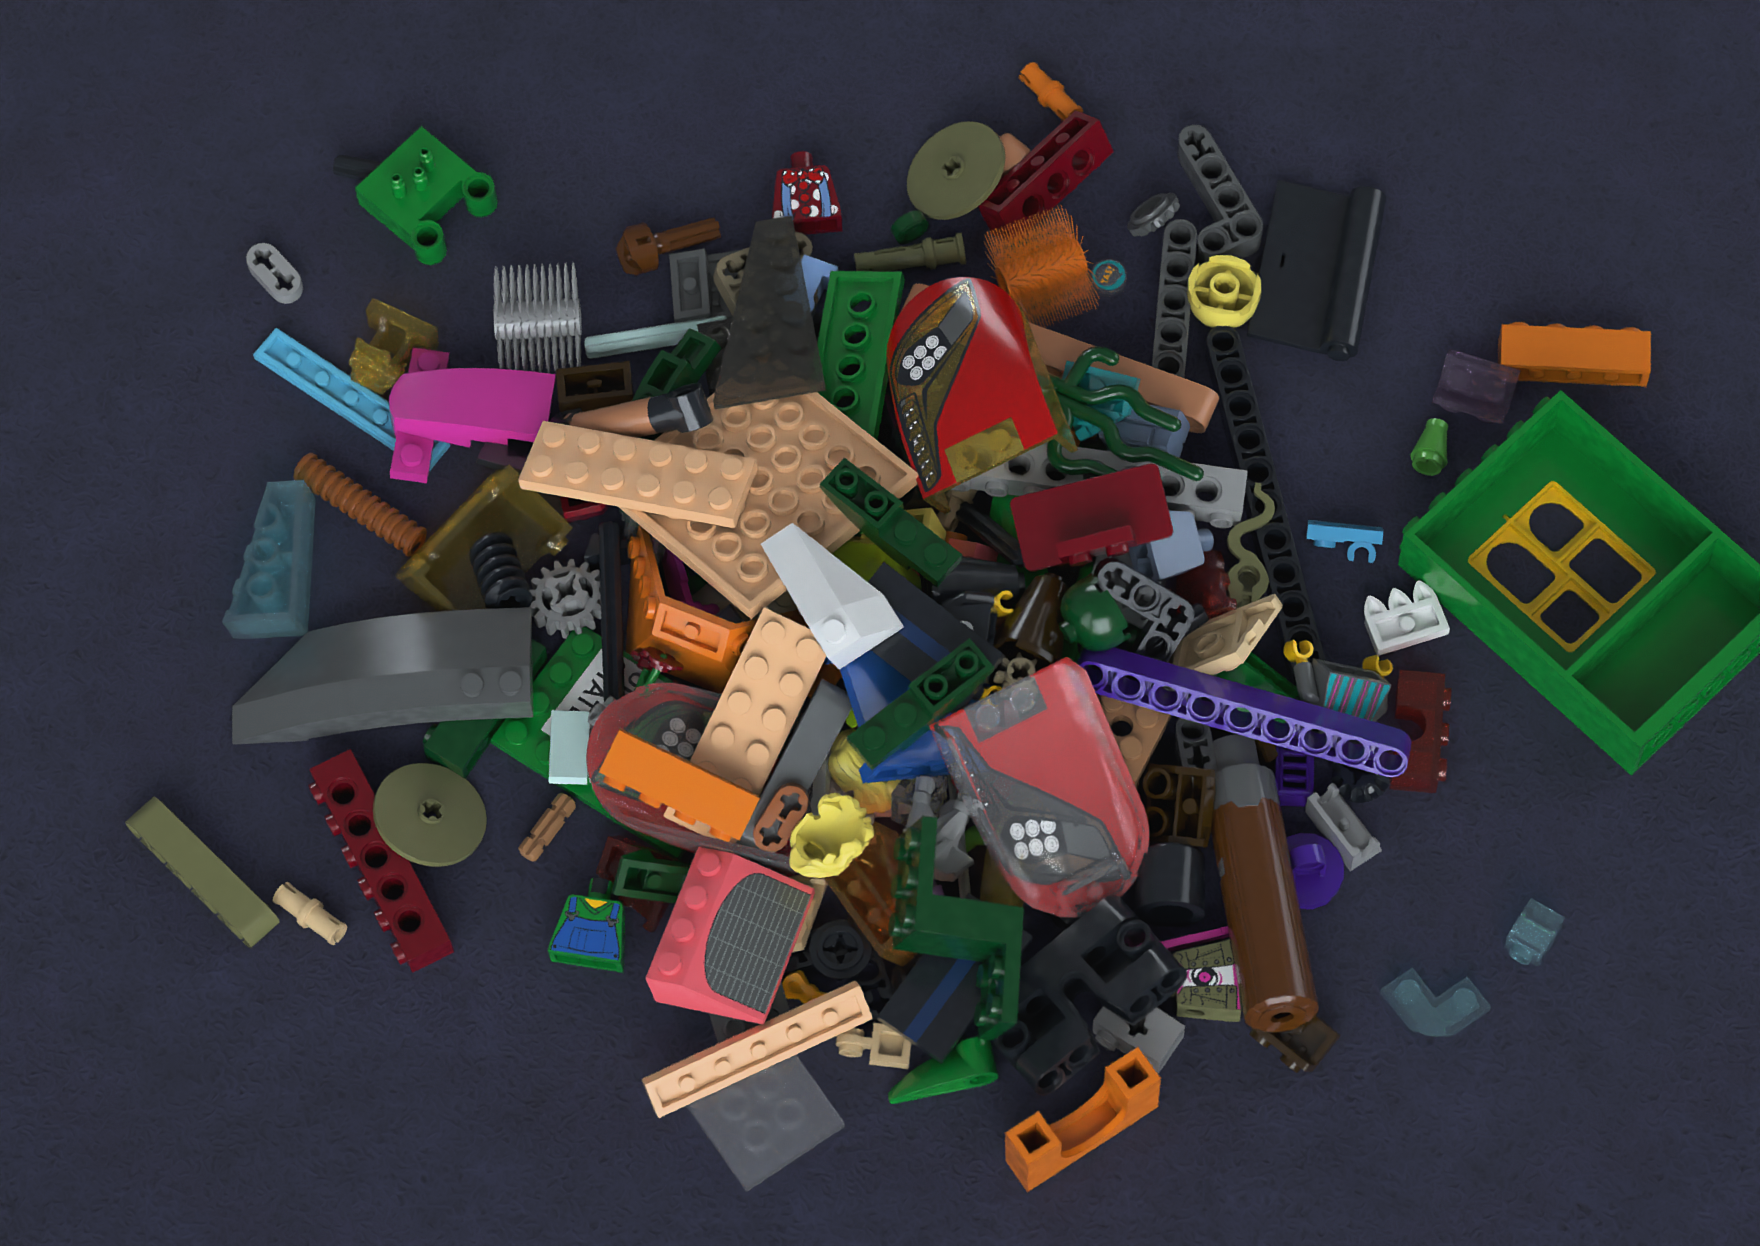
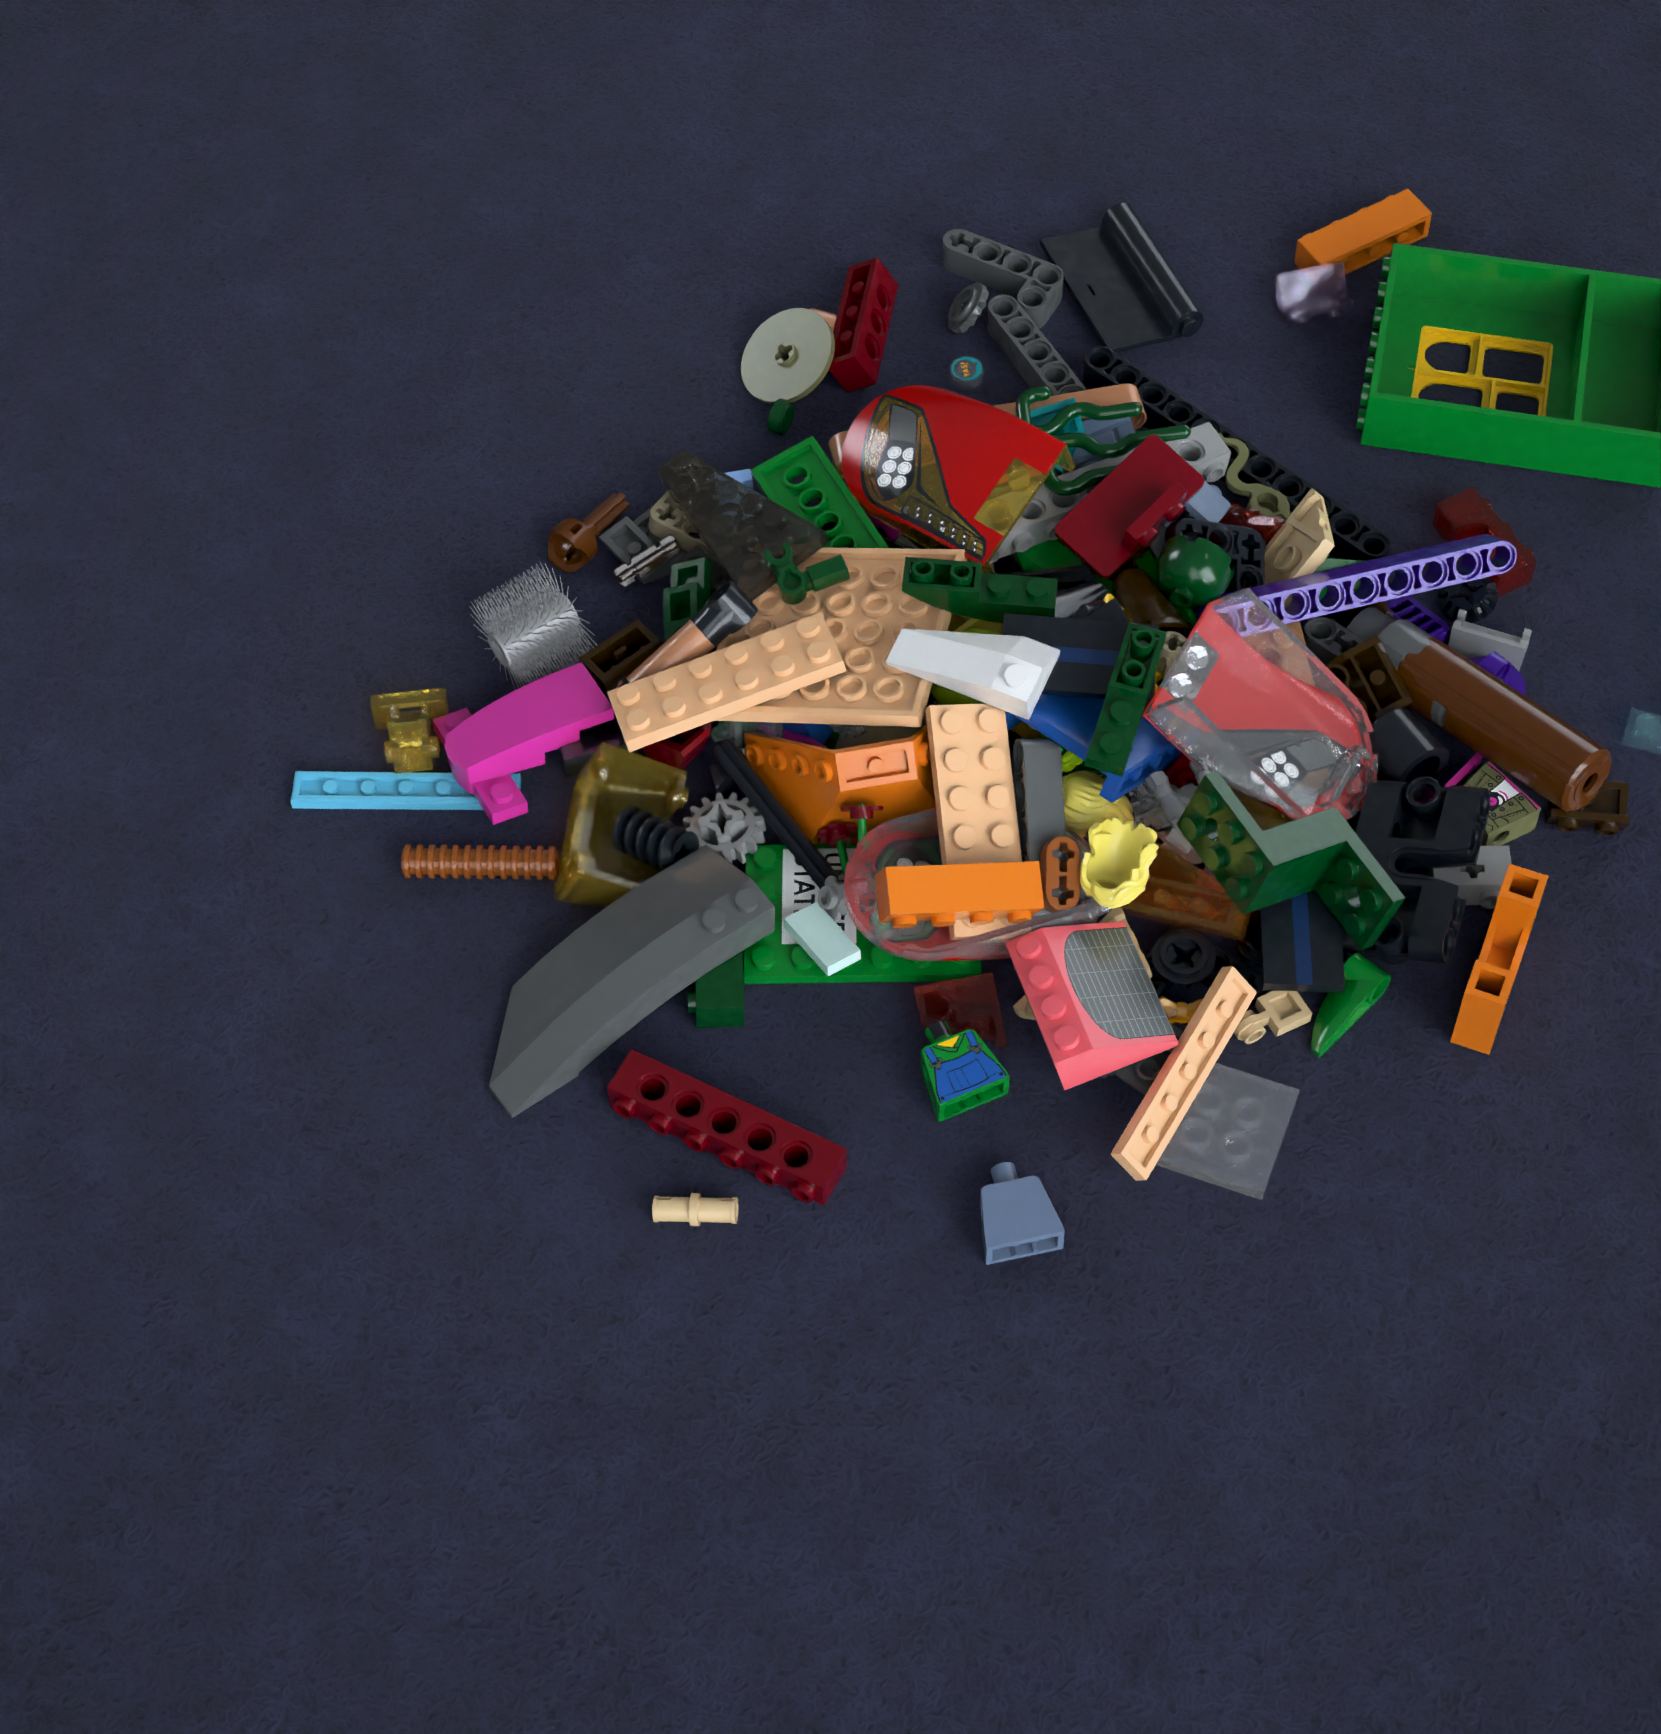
camera: 35 degrees left, 10 degrees down
olive beam [125,796,280,948] -> none
clear light blue wedge [222,480,316,639] -> none
light grey beam [246,243,303,304] -> none
green piece [333,126,498,265] -> none
olive piece [373,763,487,867] -> none
medium nougat axle [519,793,576,862] -> none
light aqua axle [584,315,729,359] -> none
dark green slope [612,848,691,903] -> none
torso [772,151,843,237] -> none
olive pin [854,232,966,272] -> none
orange piece [984,205,1100,327] -> none
orange pin [1019,62,1083,121] -> none
light yellow cylinder [1187,255,1261,328] -> none
torso [1283,640,1393,734] -> none
dark azure plate [1306,520,1383,563] -> none
white plate [1364,581,1450,656] -> none
bright green cone [1410,418,1448,476] -> none
none -> dark brown axle [613,535,681,587]
none -> dark green bar [764,542,850,605]
none -> sand blue torso [980,1162,1065,1265]

